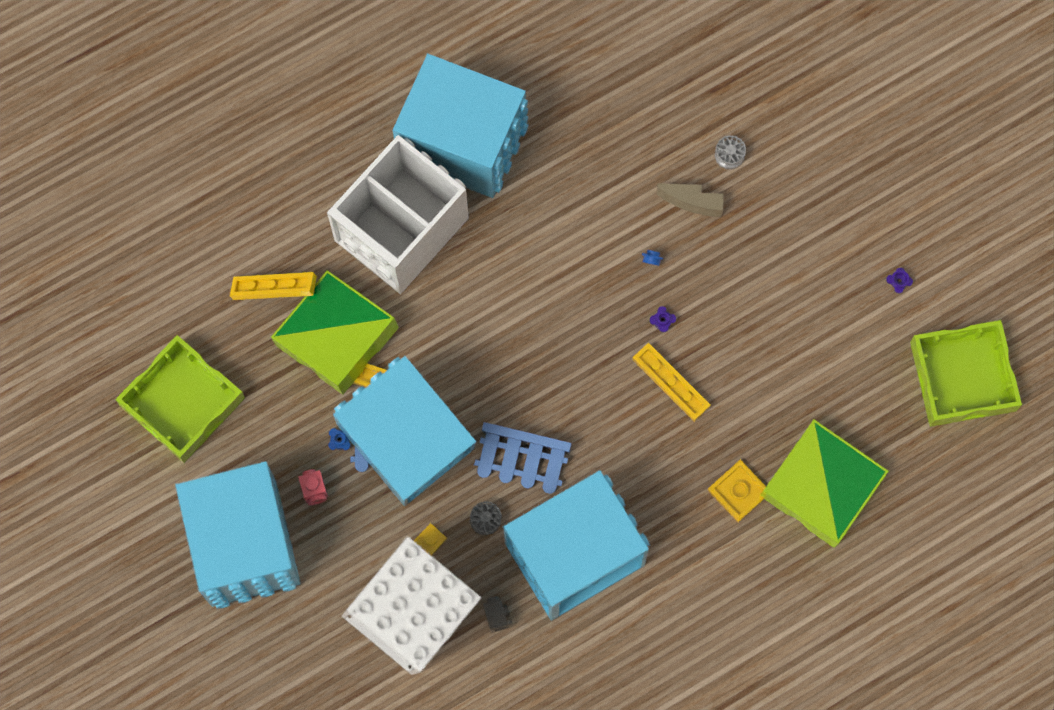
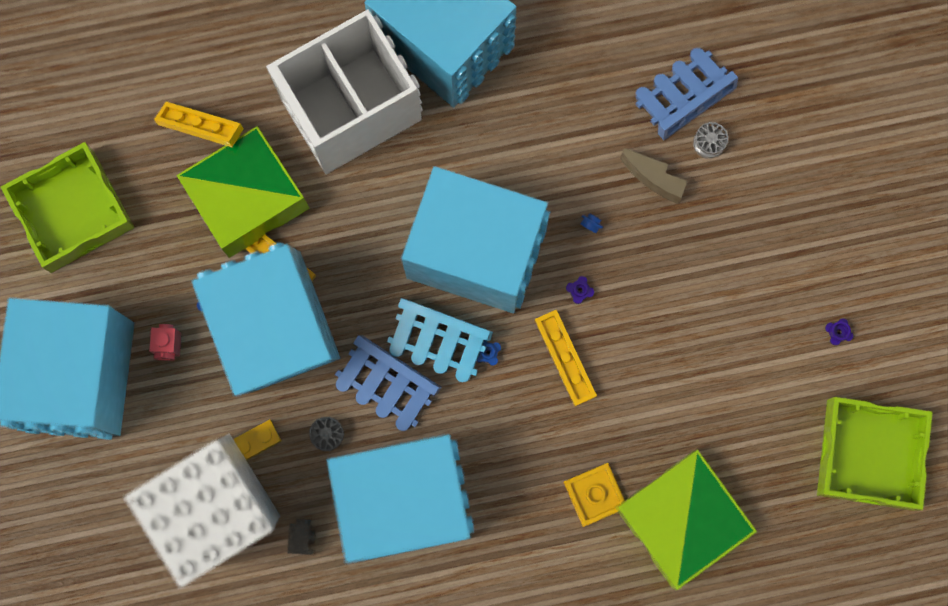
camera: 20 degrees right, 5 degrees up
none -> medium azure fence [387,298,493,382]
none -> medium azure piece [401,166,550,314]
none -> blue plate [477,340,501,366]
none -> medium blue fence [636,48,738,140]

